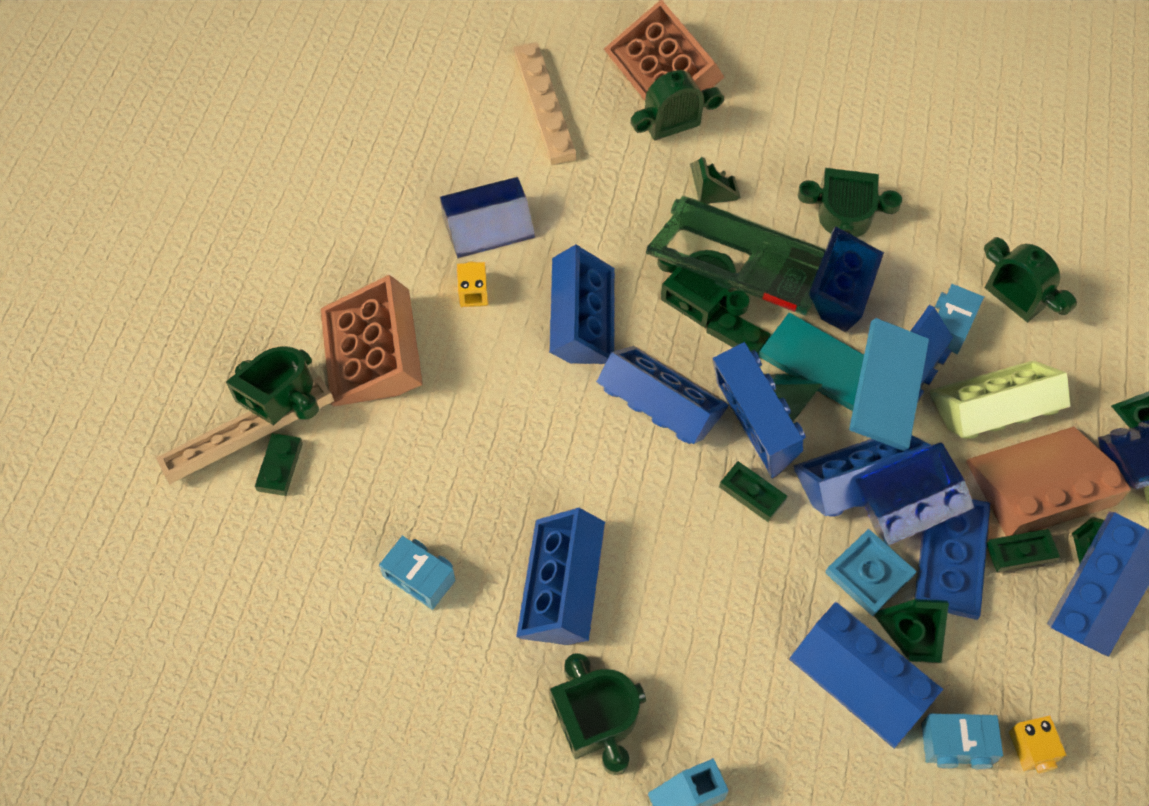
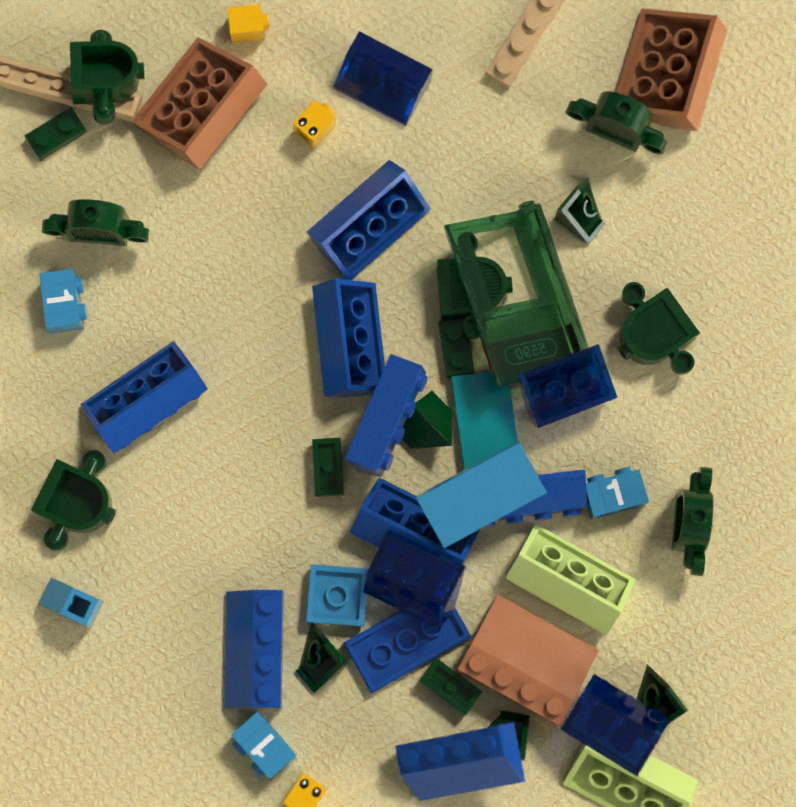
camera: 45 degrees right, 20 degrees up
none -> dark green piece [41,199,150,246]
none -> yellow brick [228,4,269,43]

